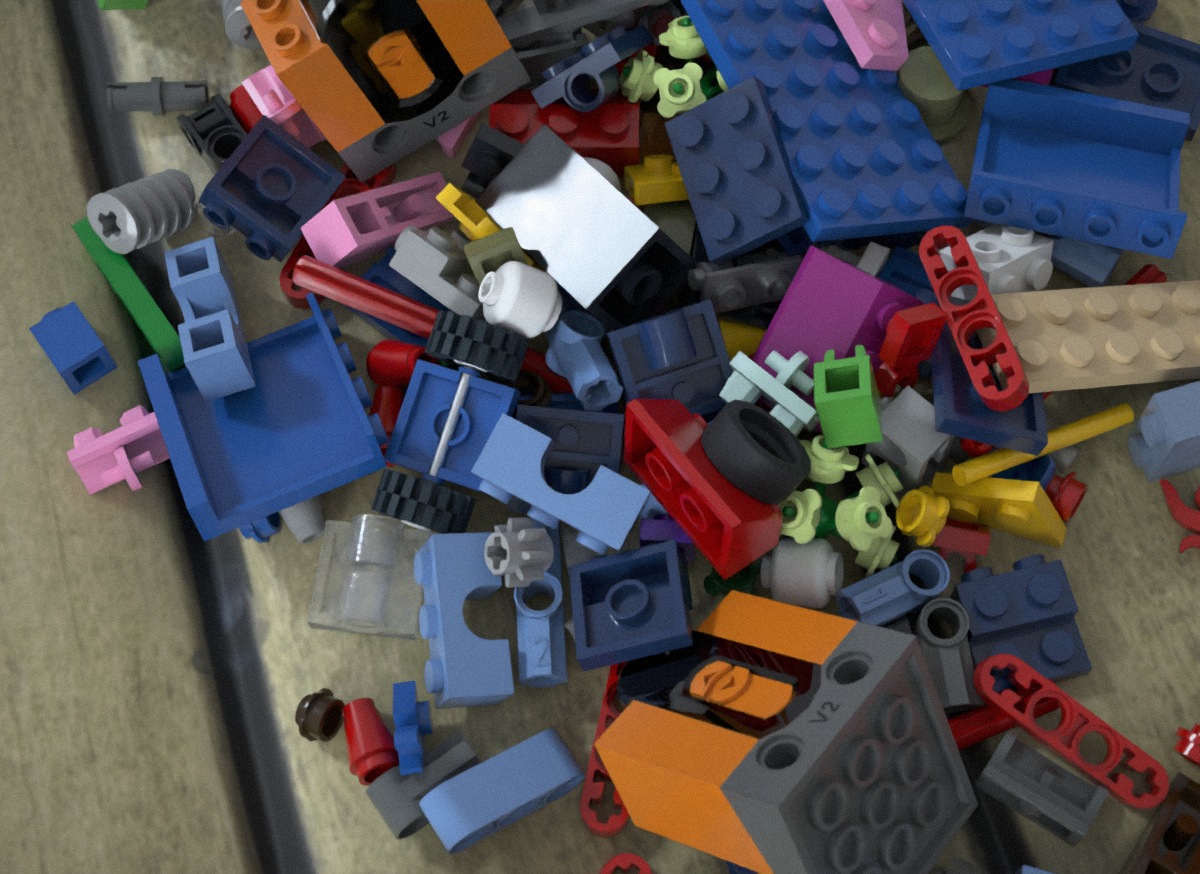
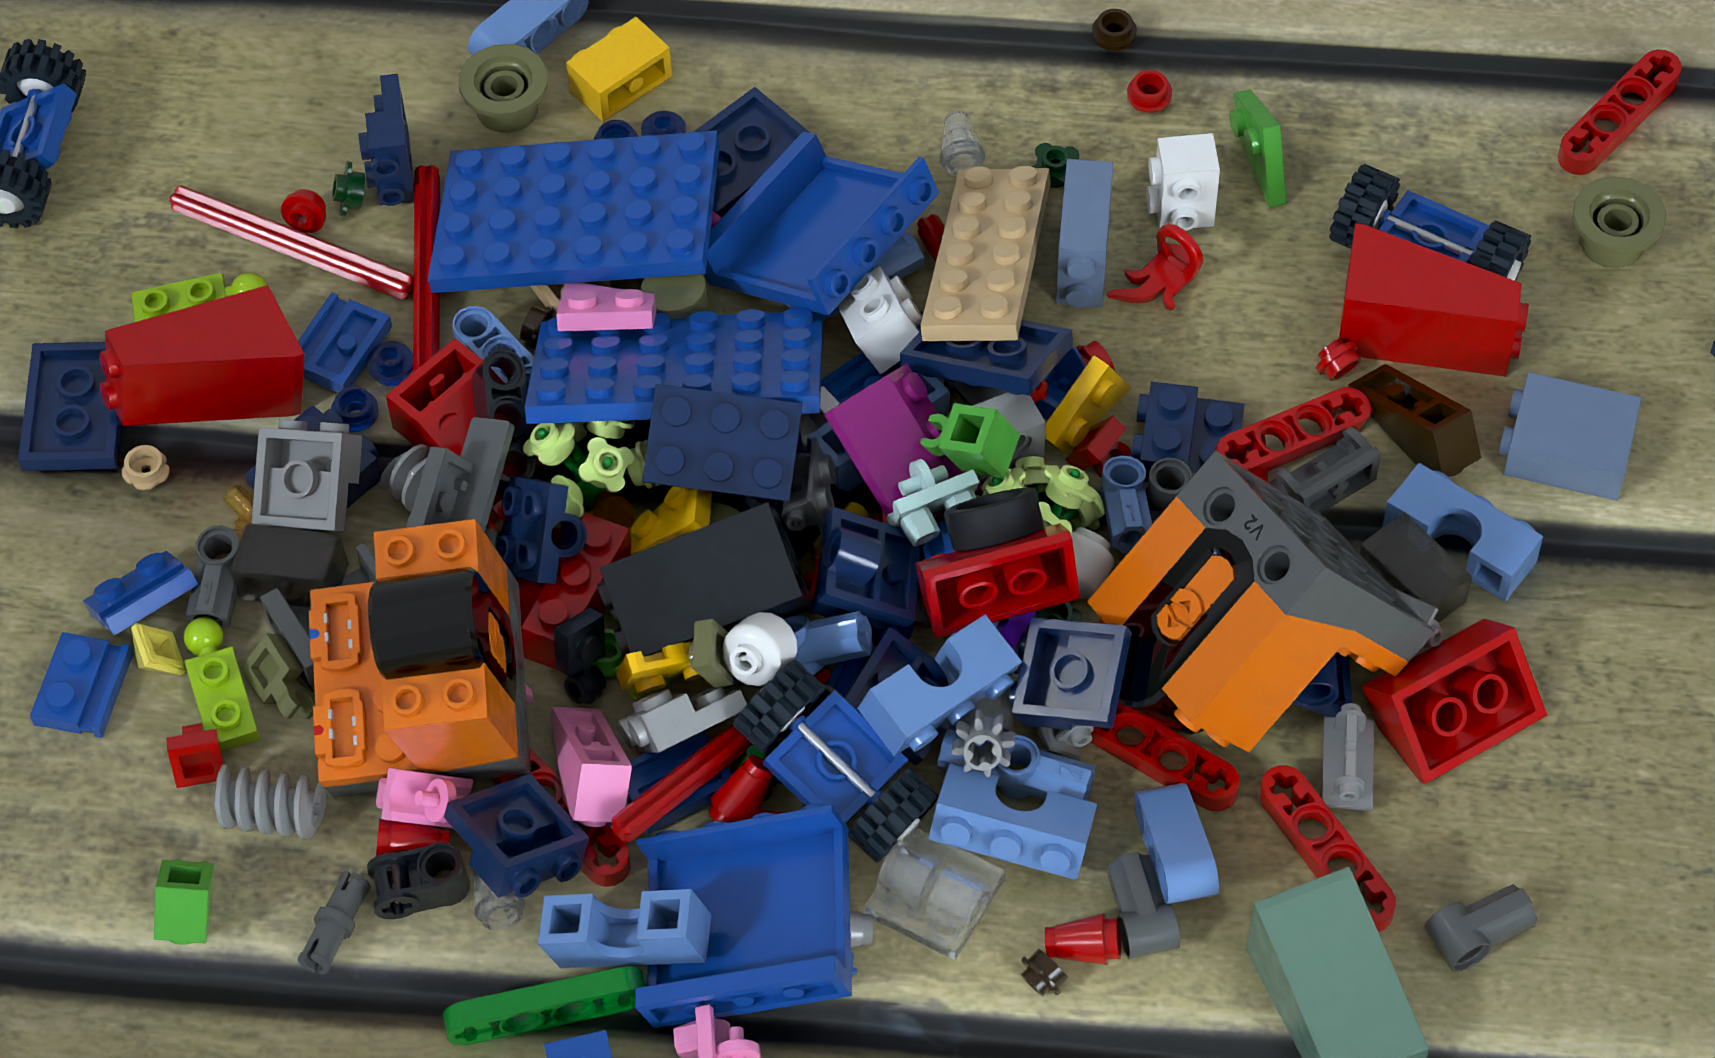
camera: 70 degrees left, 10 degrees down
light grey piece [86,169,196,254] -> none
blue plate [393,680,434,775] -> none
red plate [875,302,948,398] -> none
yellow plate [896,486,950,547] -> none
red beam [919,225,1030,412] -> none
yellow bar [952,403,1134,486] -> none

